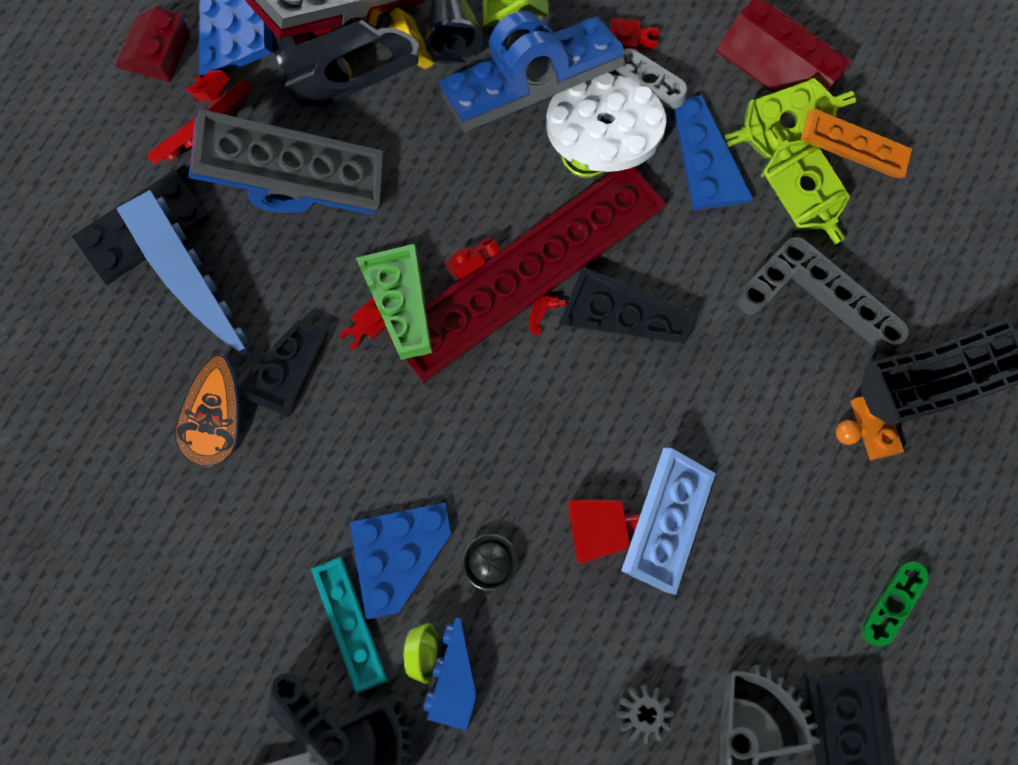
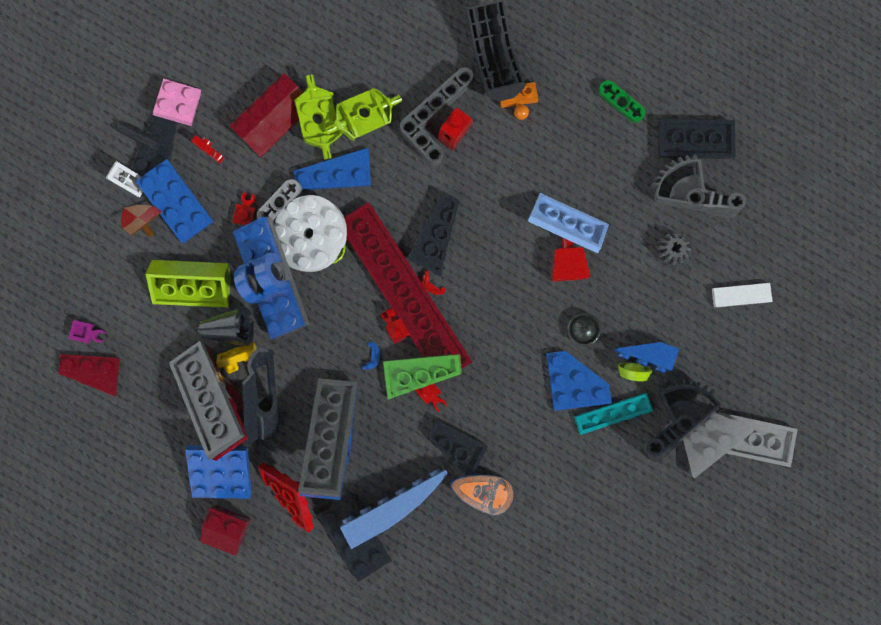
camera: 90 degrees left, 10 degrees up
red plate [186,70,230,102] -> none
orange plate [800,109,912,178] -> none
none -> blue piece [362,342,380,370]
none -> red torso [437,107,473,151]

